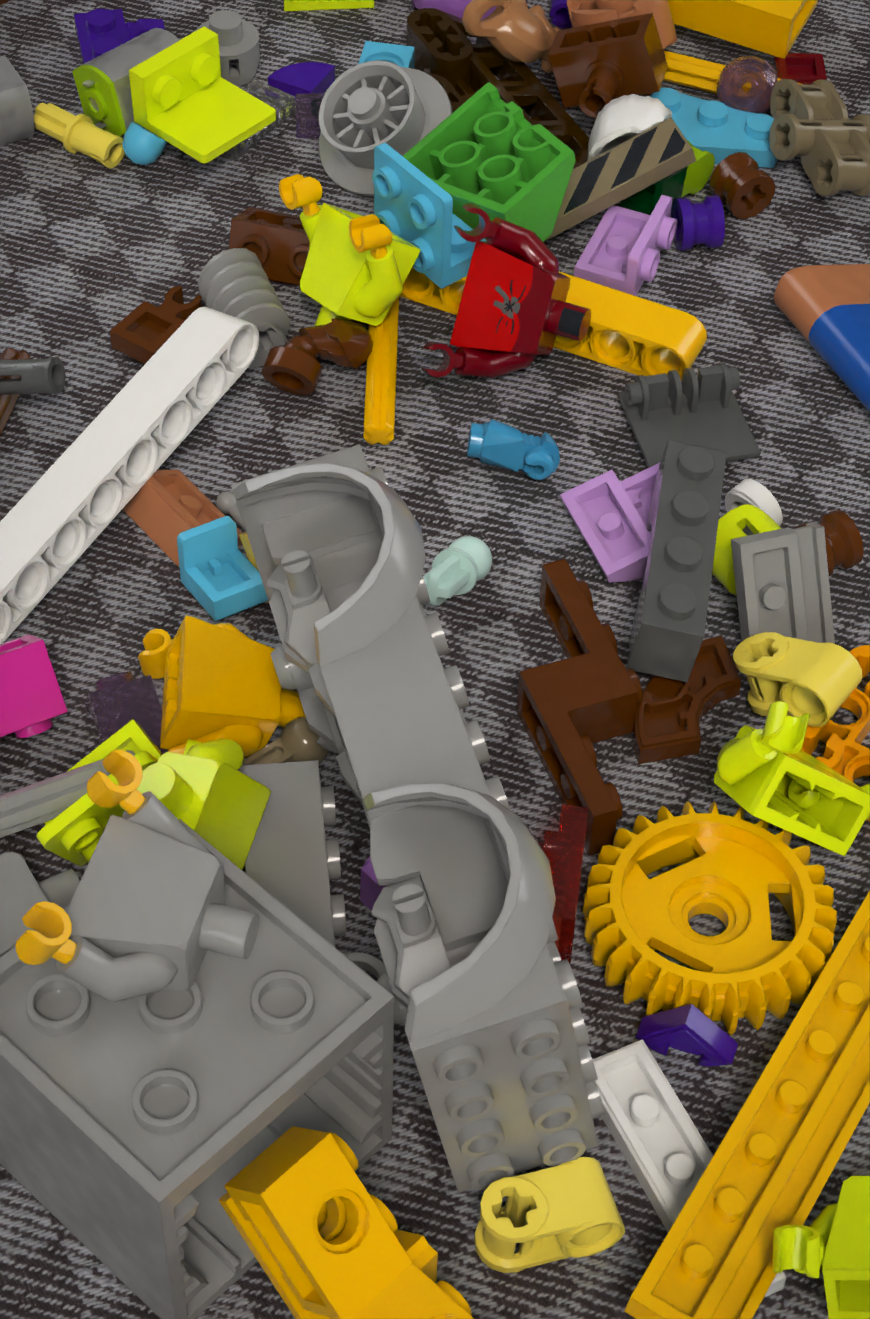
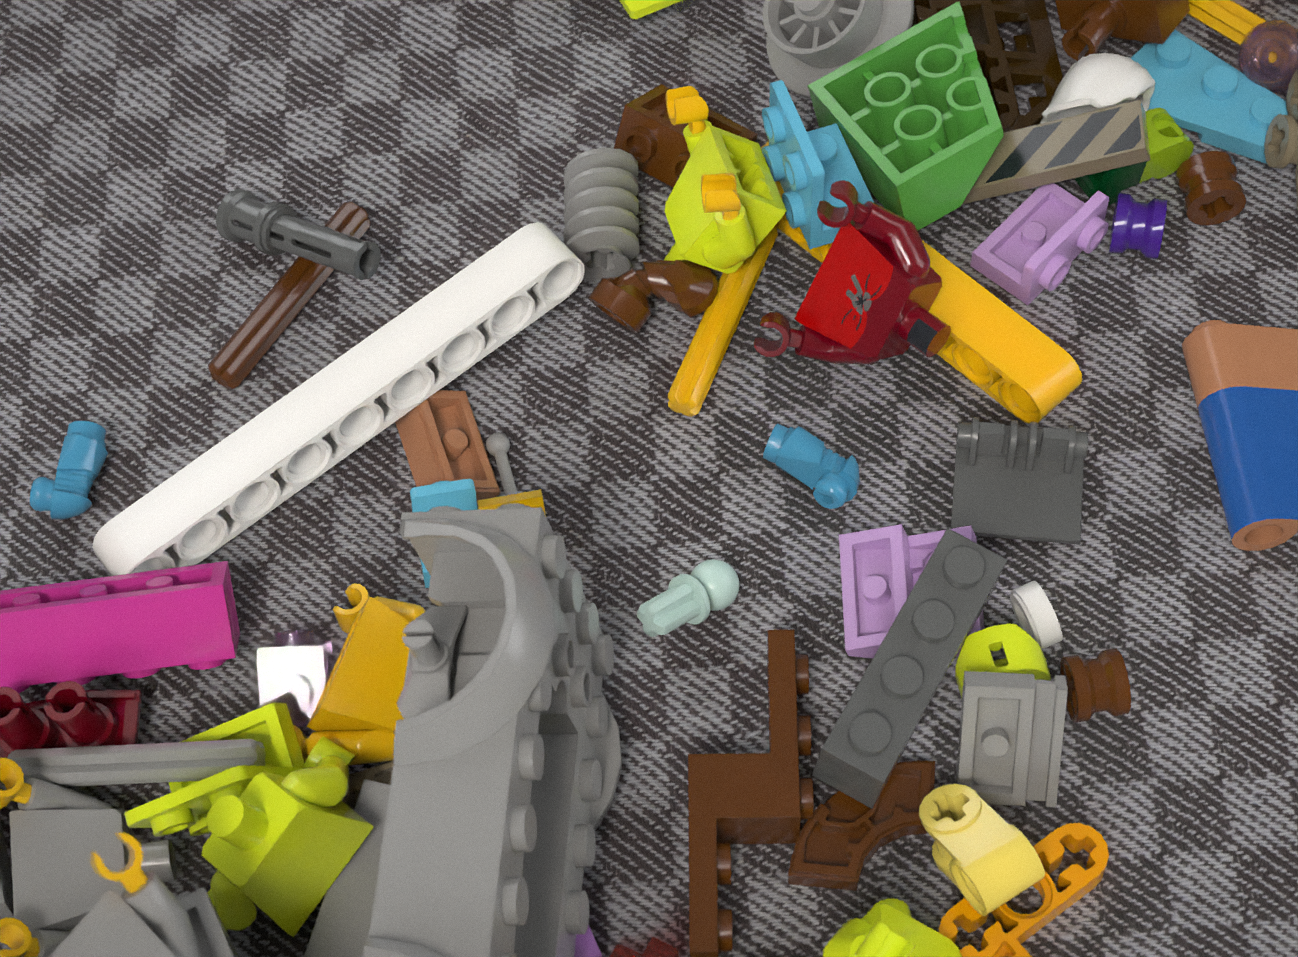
camera: 25 degrees right, 10 degrees up
reddish brown plate [110,285,202,364] -> none

